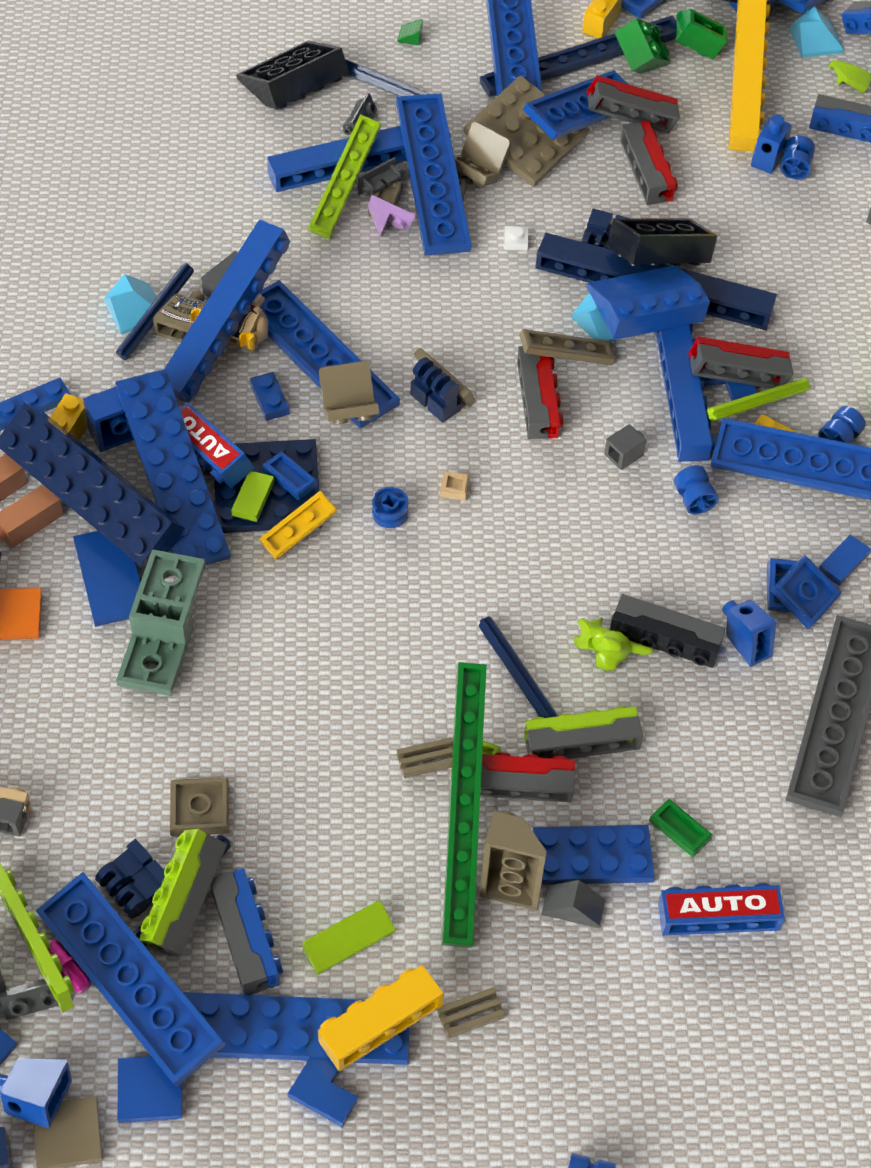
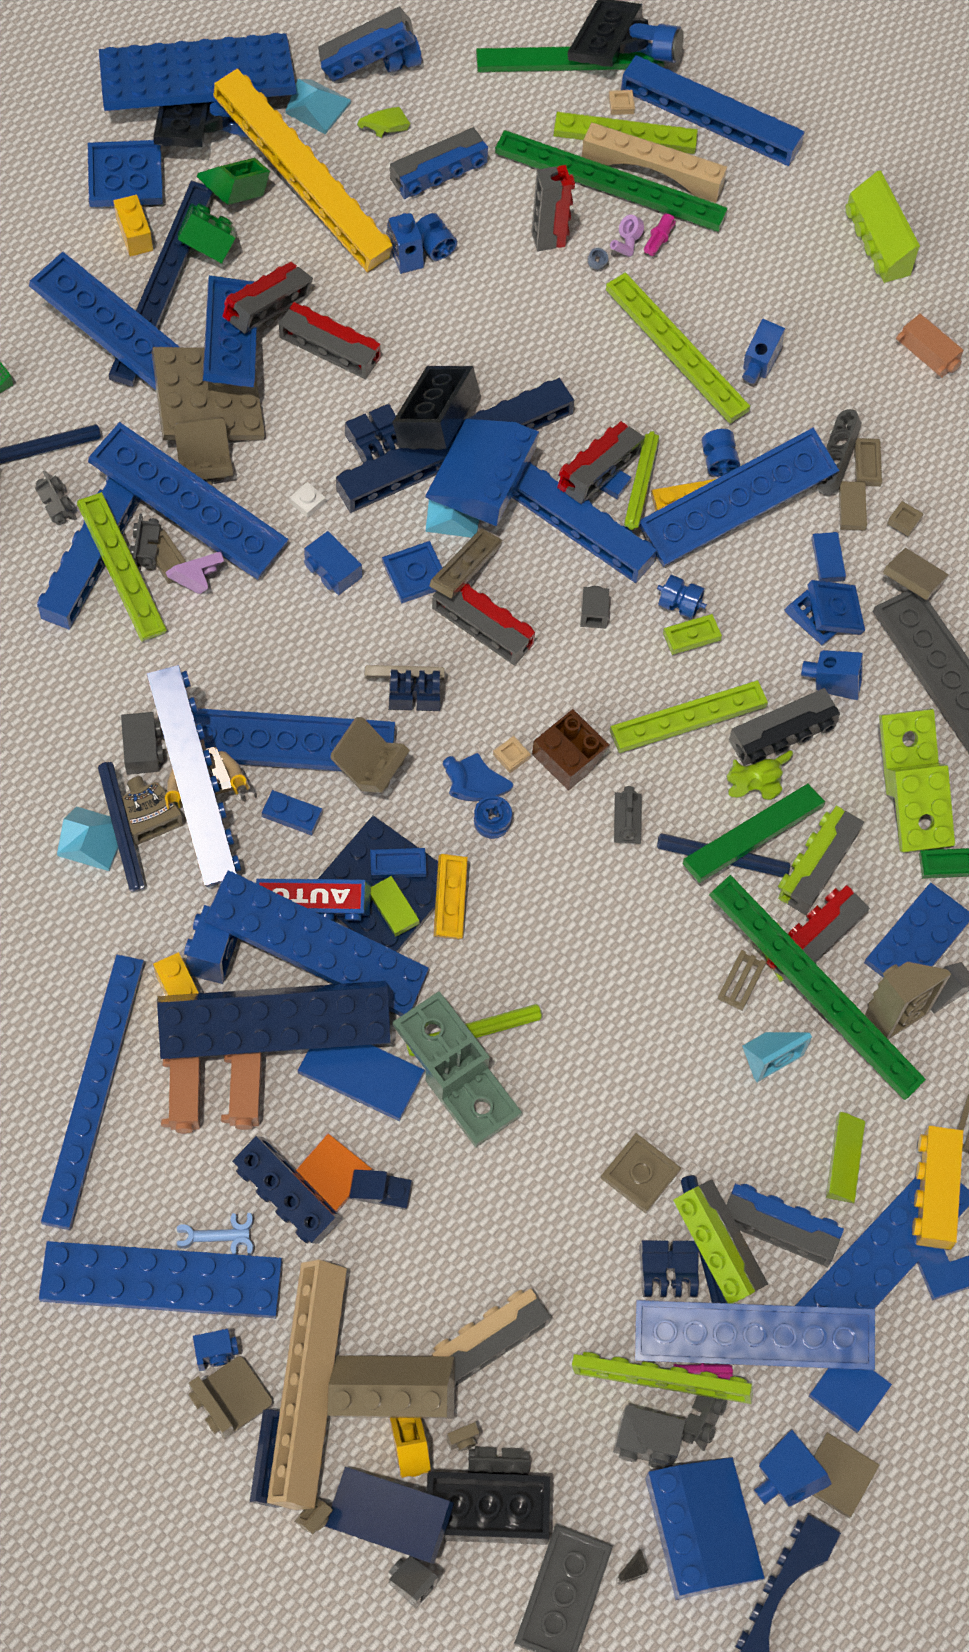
camera: 50 degrees left, 10 degrees up
none -> blue brick [304,531,362,596]
none -> dark blue slope [348,1170,412,1210]
none -> blue tile [382,541,443,604]
none -> lime axle [406,1004,542,1056]
none -> blue arm [442,753,513,801]
none -> reddish brown slope [532,709,610,791]
none -> lime plate [609,680,768,753]
none -> dark grey hinge [614,786,642,844]
none -> lime plate [663,614,722,655]
none -> green tile [682,783,825,883]
none -> medium azure slope [742,1032,812,1082]
none -> lime bracket [879,708,955,852]

